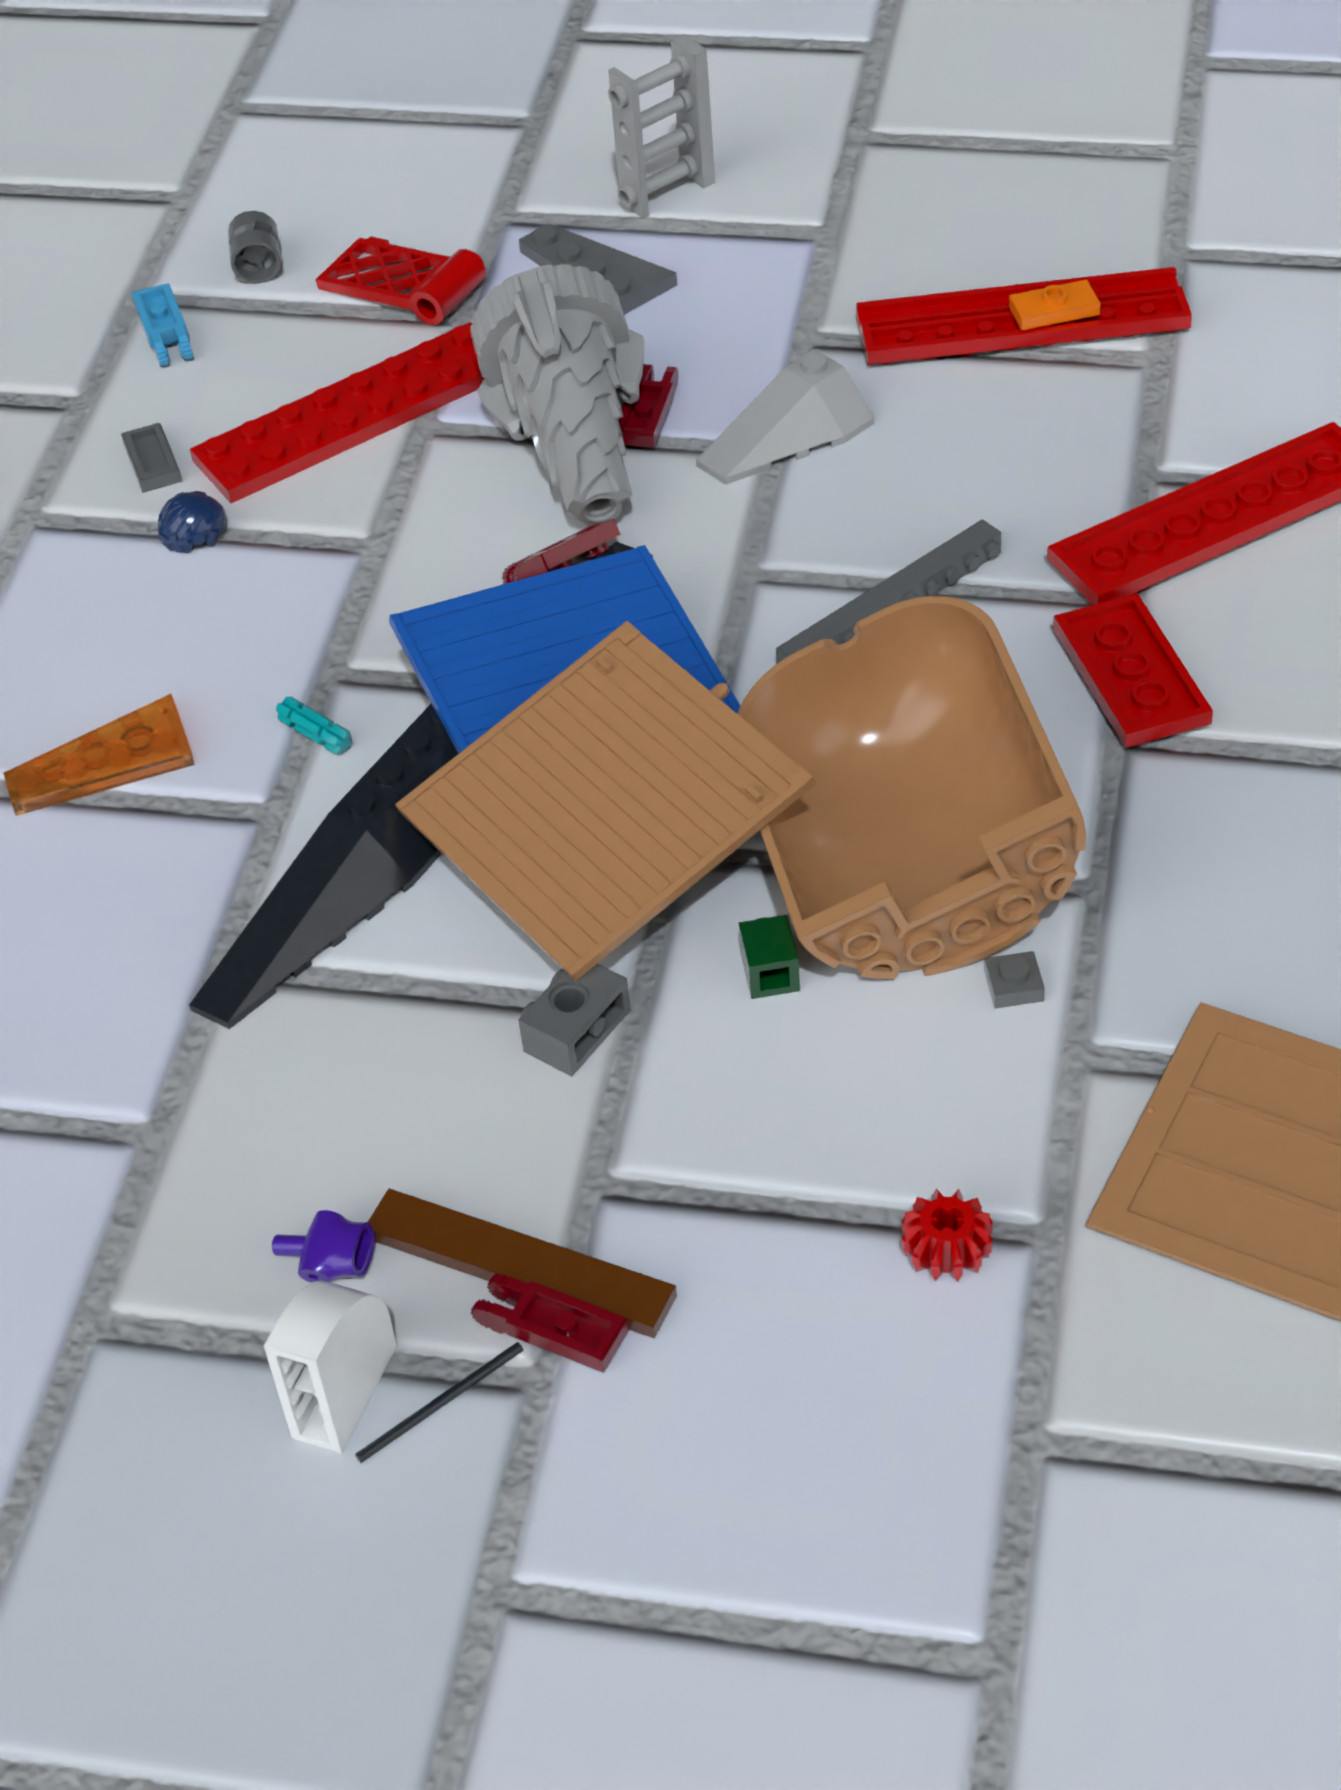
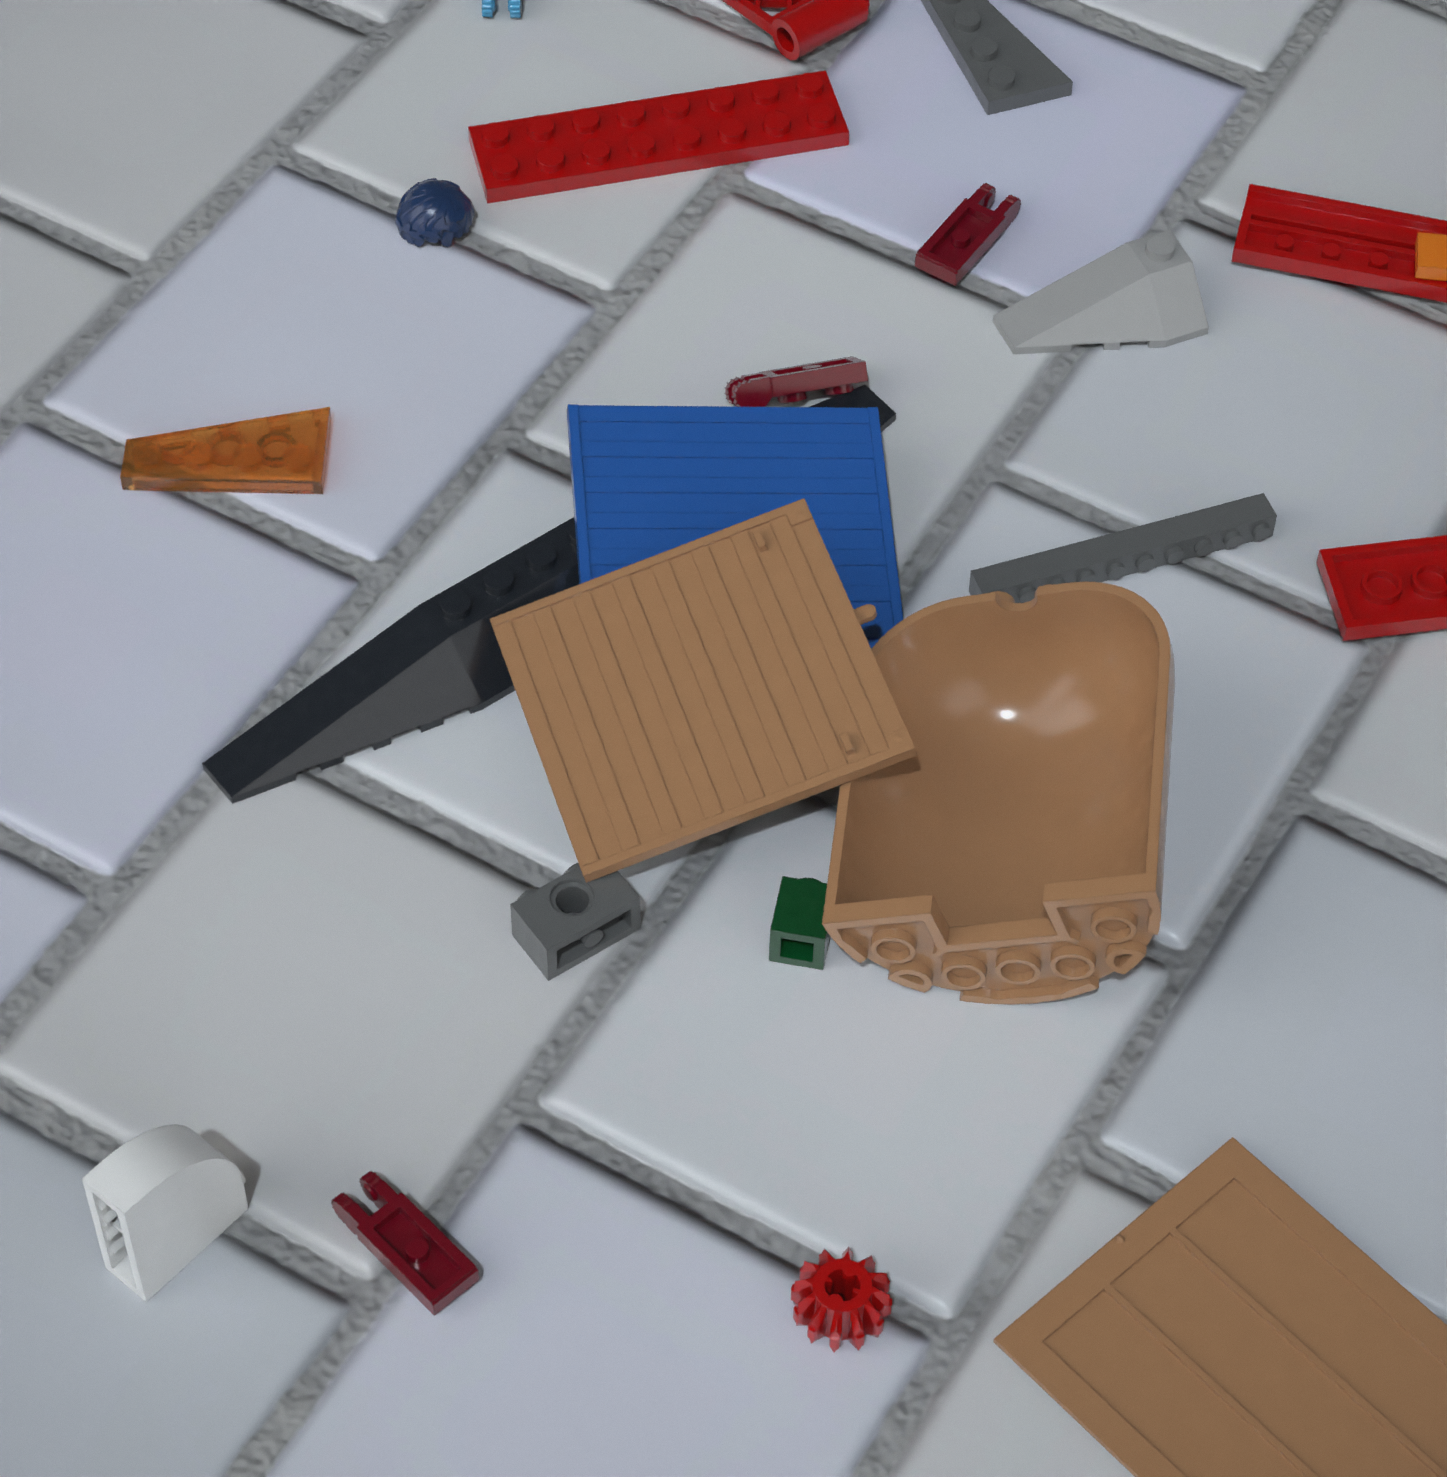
camera: 15 degrees right, 5 degrees up
dark grey tile [121,423,182,493] -> none
dark purple piece [272,1210,375,1283] -> none
teal axle [276,696,352,754] -> none
black axle [355,1342,524,1463] -> none
reddish brown tile [368,1188,677,1339] -> none
light grey cone [470,264,645,527] -> none
dark grey plate [984,951,1045,1009] -> none
red plate [1053,593,1213,748] -> none

